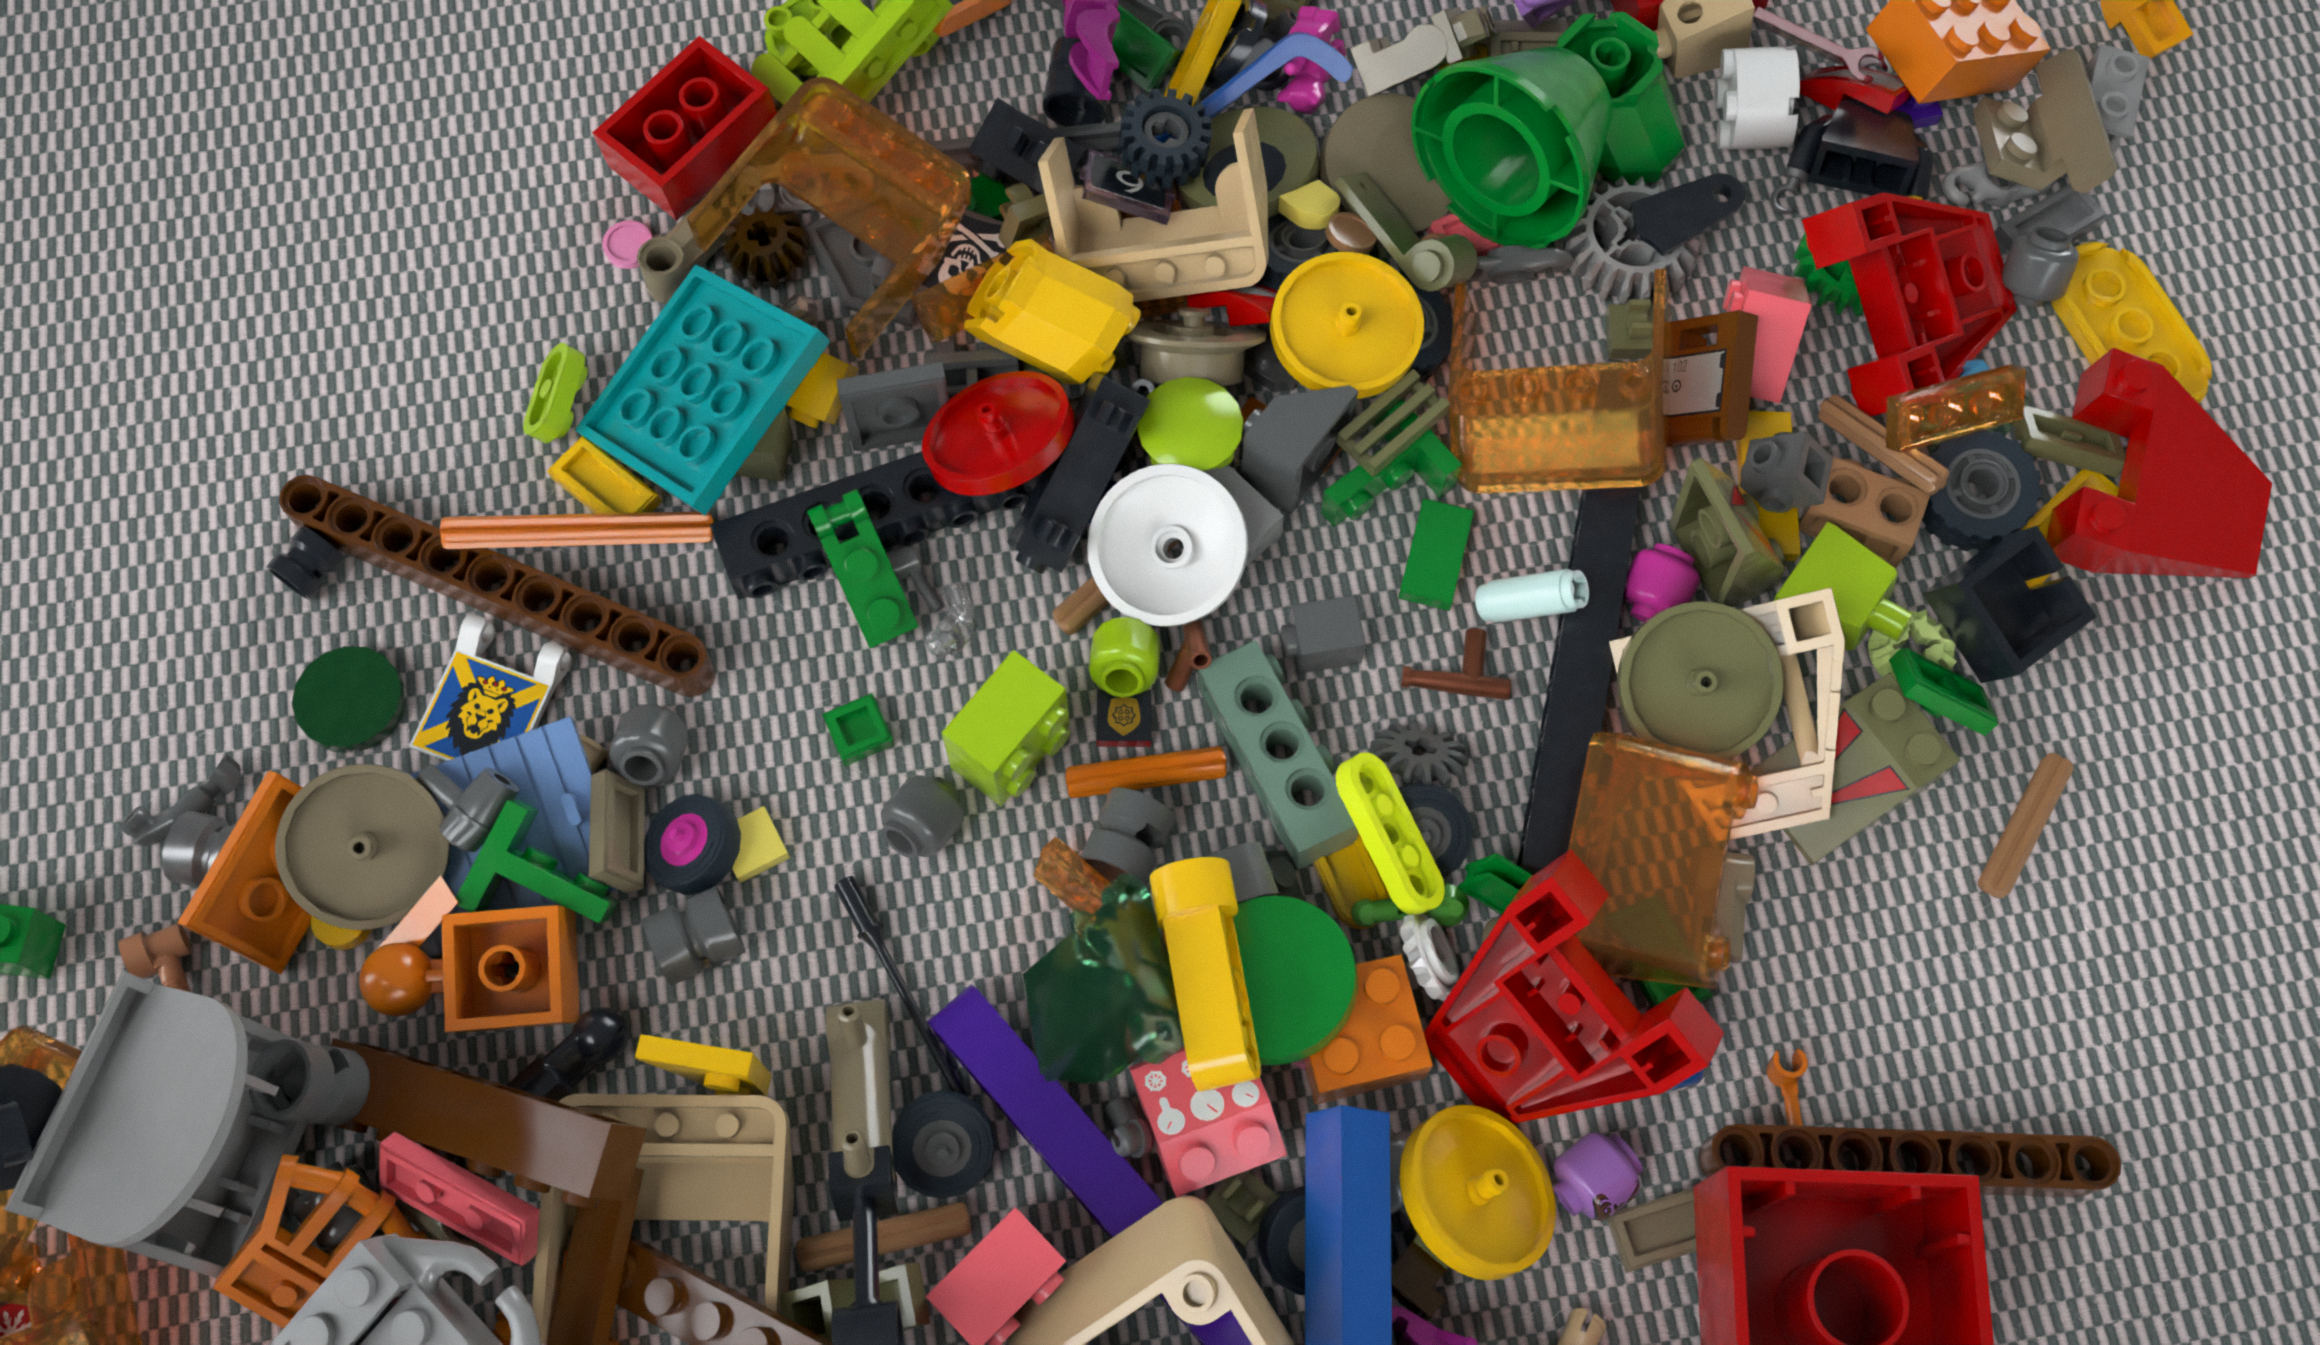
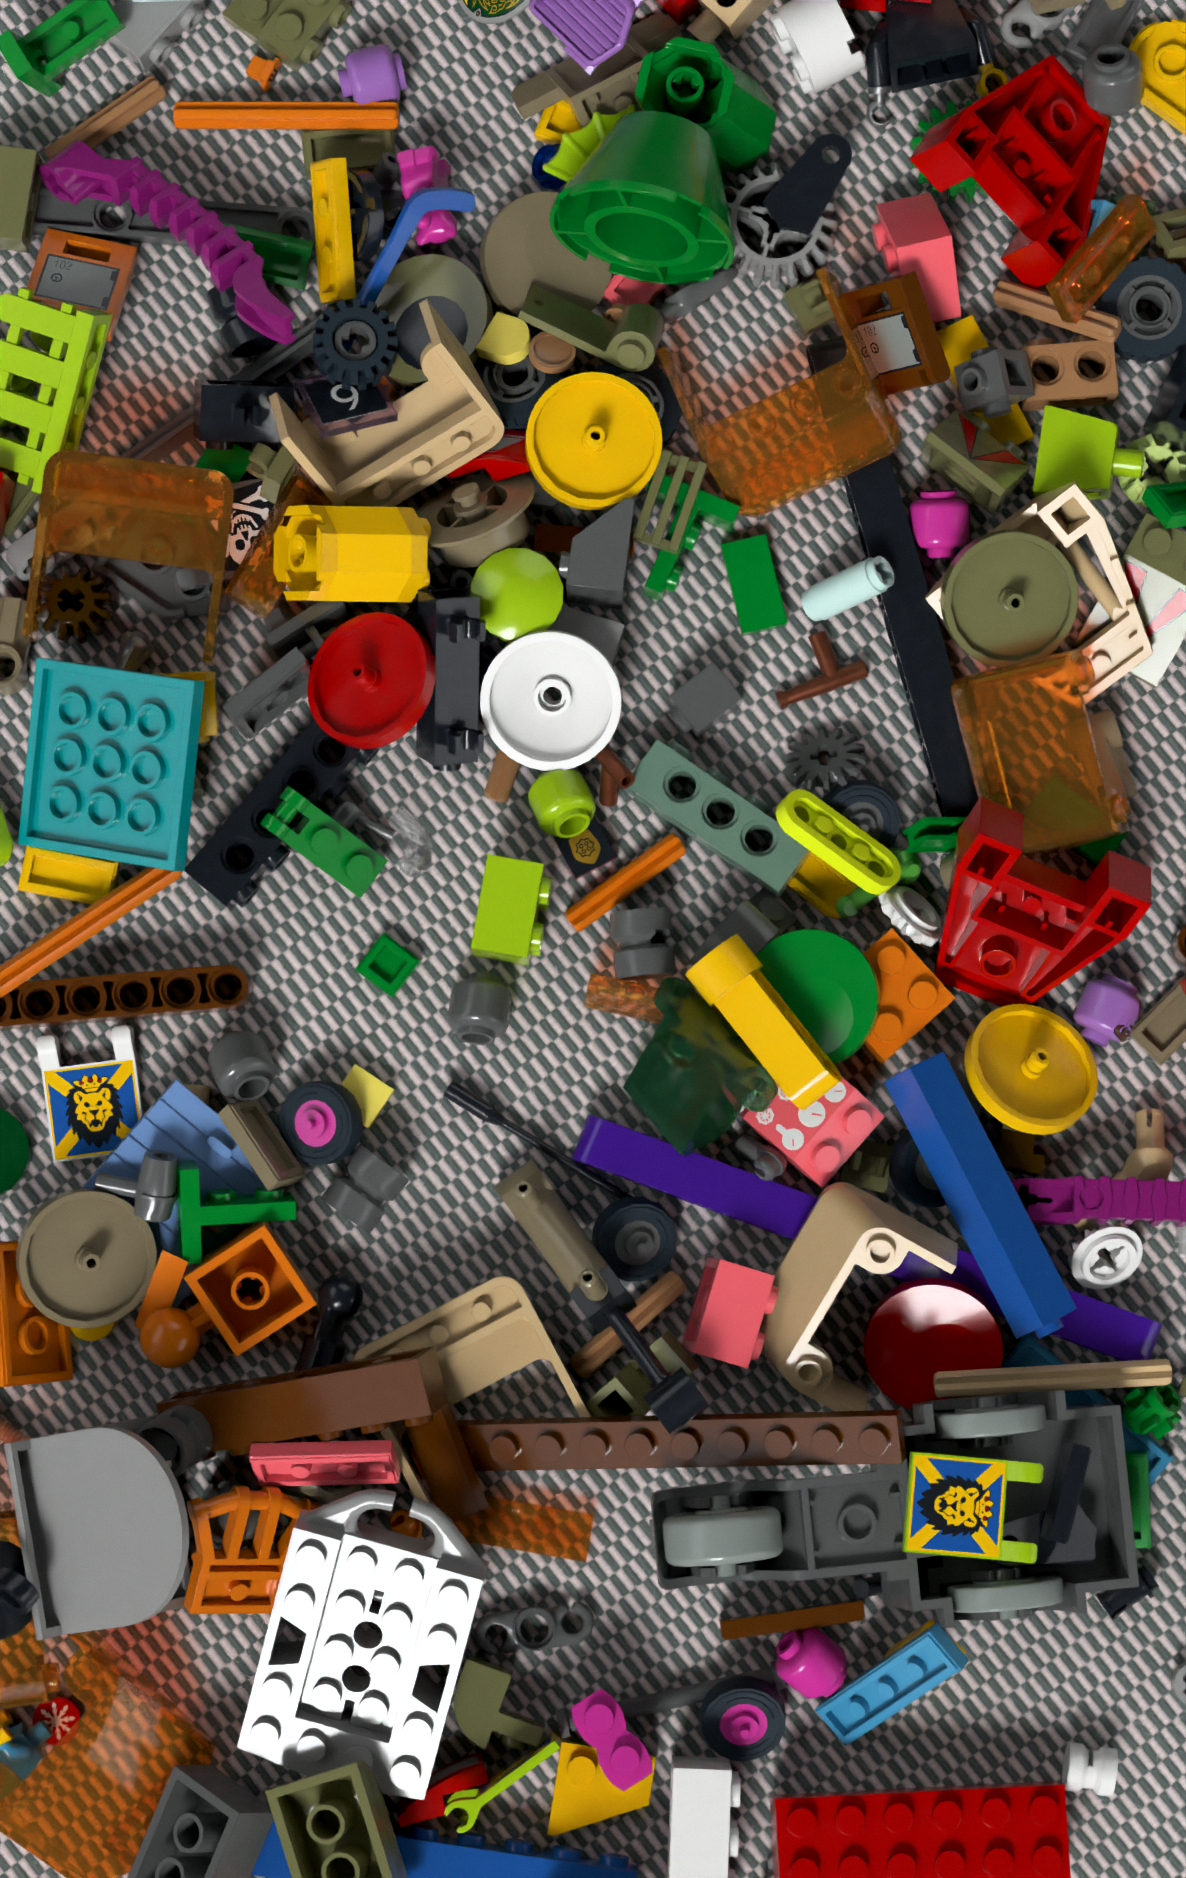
camera: 25 degrees left, 15 degrees up
yellow wing [635,1034,772,1097] -> none
hips [1350,6,1498,96] -> none

